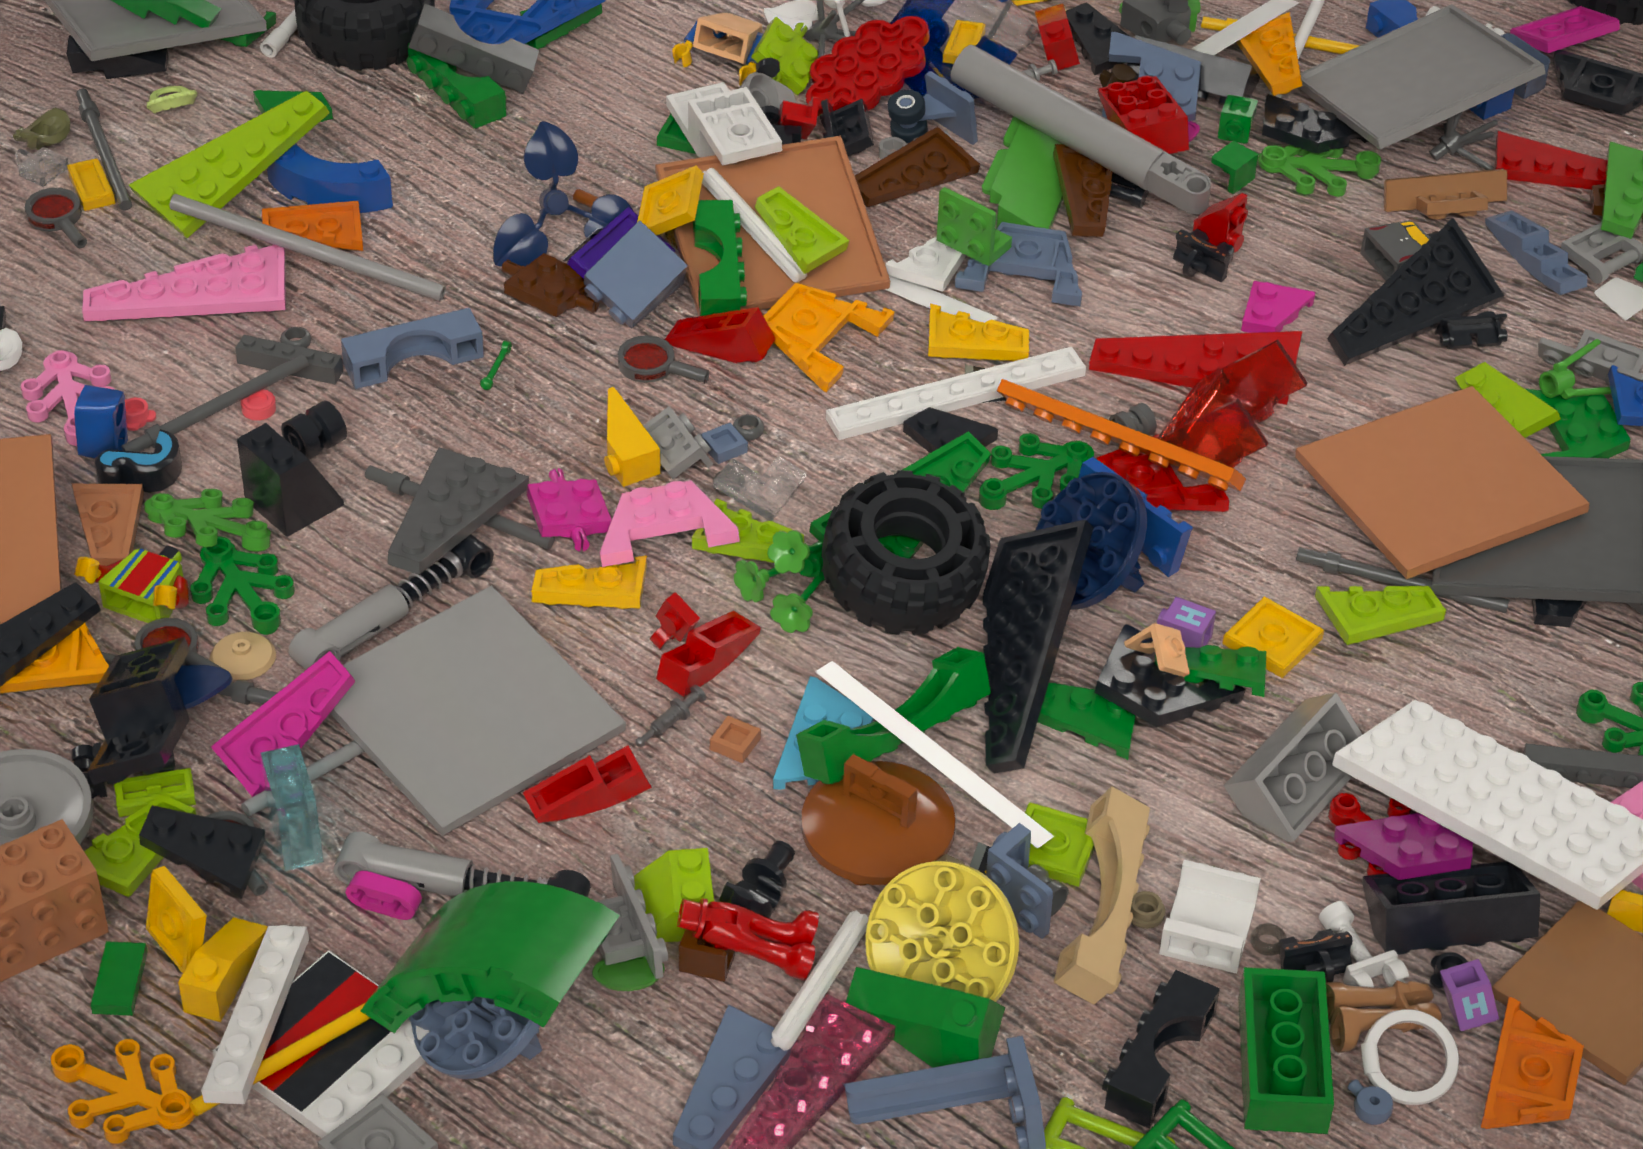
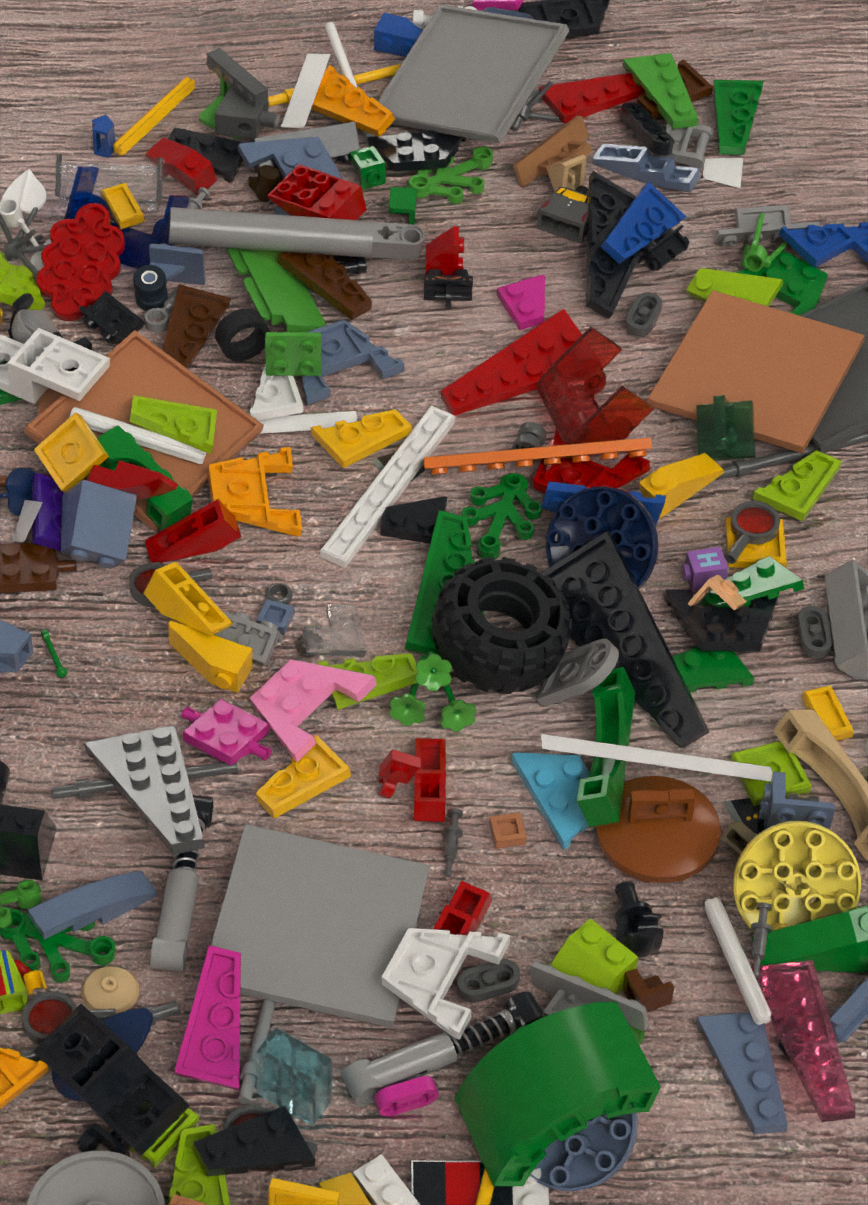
camera: 40 degrees left, 5 degrees up
red piece [677,898,819,981] -> none
red panel [778,97,819,140] -> none
none -> sand blue slope [28,871,158,940]
none -> red slope [87,461,178,499]
none -> yellow slope [143,562,232,636]
none -> black tyre [215,308,270,361]
none -> white wing [381,928,510,1040]
none -> dark grey plate [457,959,520,1003]
none -> light grey plate [536,639,619,707]
none -> tan slope [546,155,587,192]
none -> blue wing [600,182,686,264]
none -> black beam [620,102,674,156]
none -> dark grey plate [625,292,662,336]
none -> yellow slope [639,453,724,519]
none -> clear green bracket [696,395,756,461]
none -> dark grey piece [725,501,780,564]
none -> flat silver piece [751,902,772,978]
none -> dark grey plate [797,606,833,659]
none -> yellow tile [802,685,854,741]

